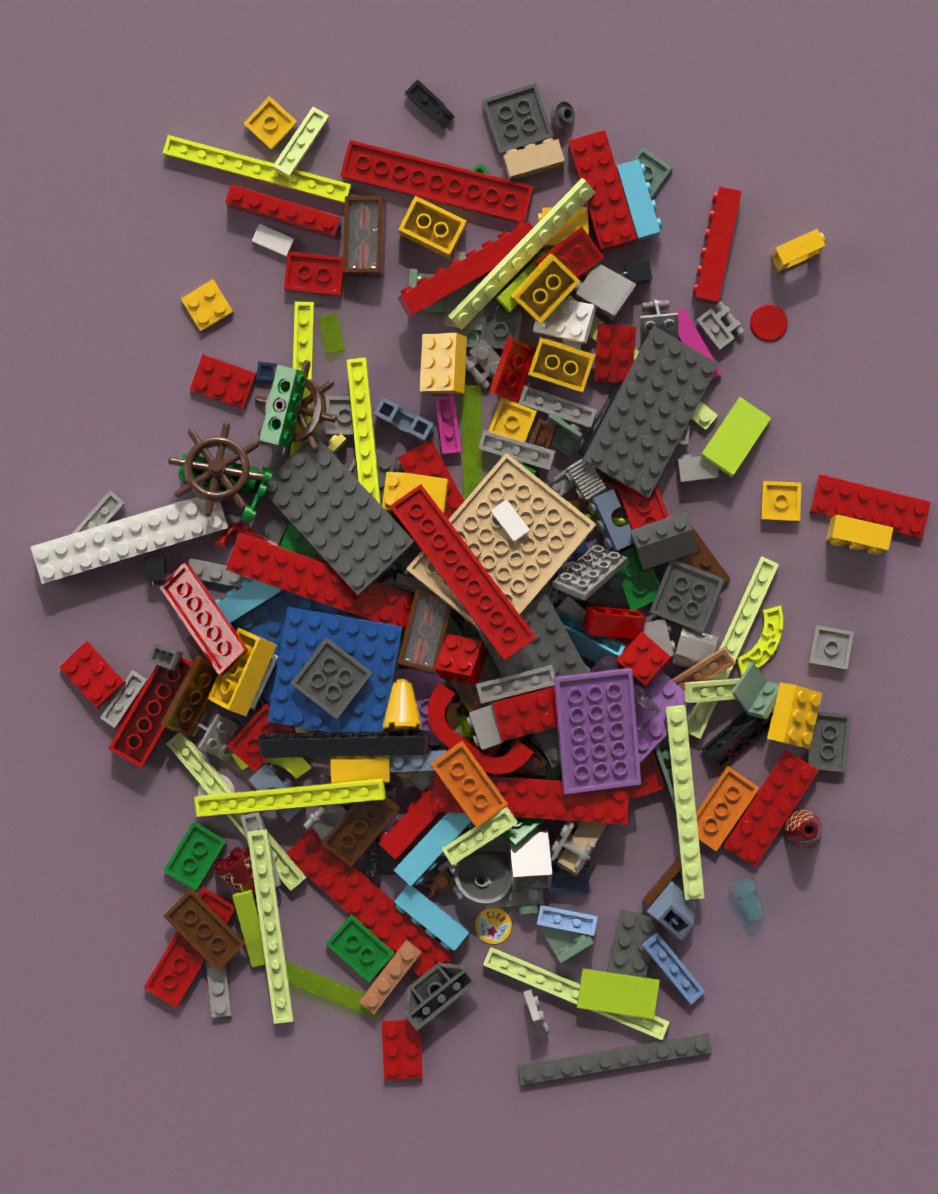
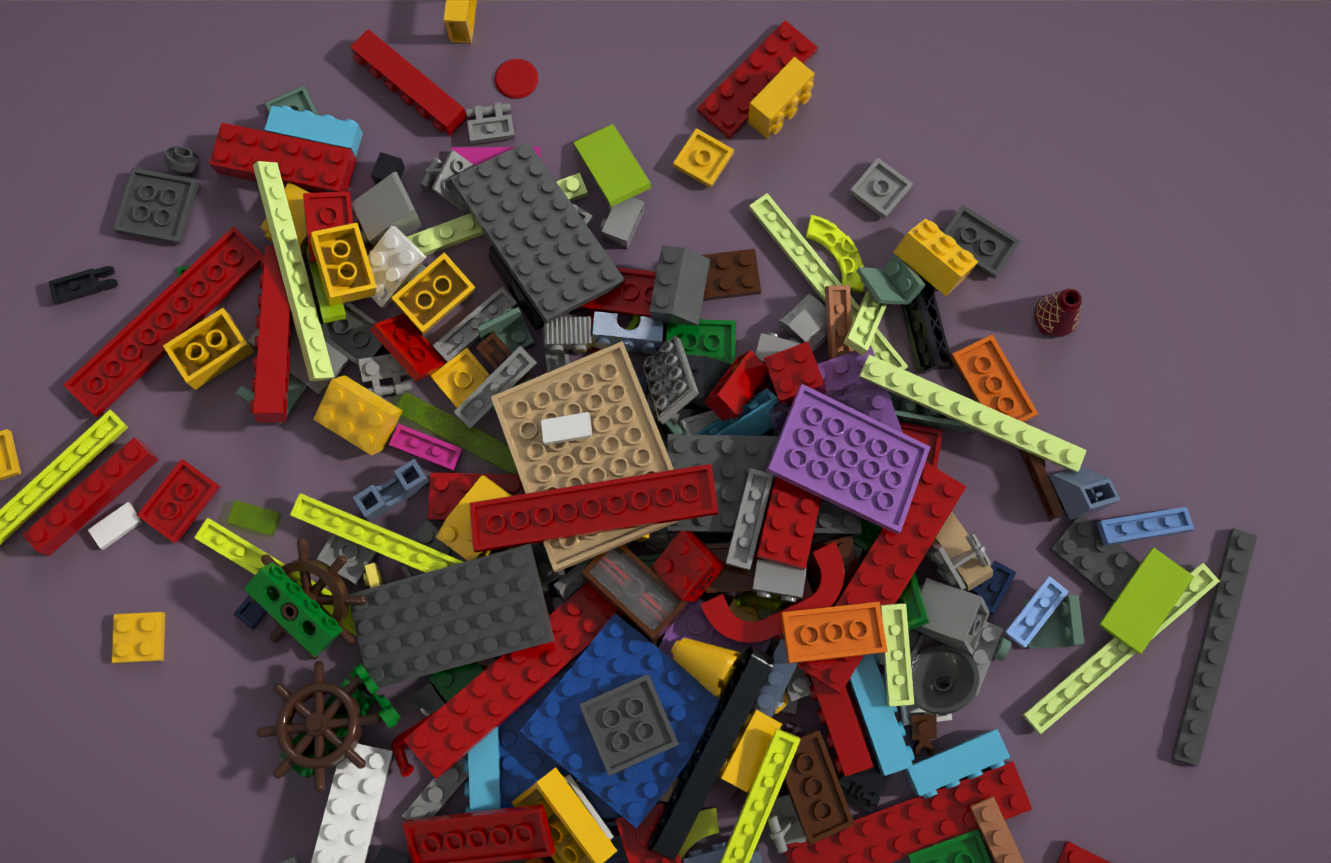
camera: 55 degrees left, 10 degrees down
red plate [189,354,256,410] -> none
yellowish green plate [273,107,329,178] -> none
brick [343,196,386,276] -> none
dark grey wedge [405,962,478,1031] -> none
sand green tile [463,330,480,349] -> none
sticker [475,908,512,944] -> none
tan brick [503,138,565,181] -> none
light grey plate [524,990,550,1044] -> none
red plate [594,323,637,383] -> none
dark grey plate [649,560,725,633] -> none
red plate [723,749,819,867] -> none
clear light blue plant [729,877,765,922] -> none

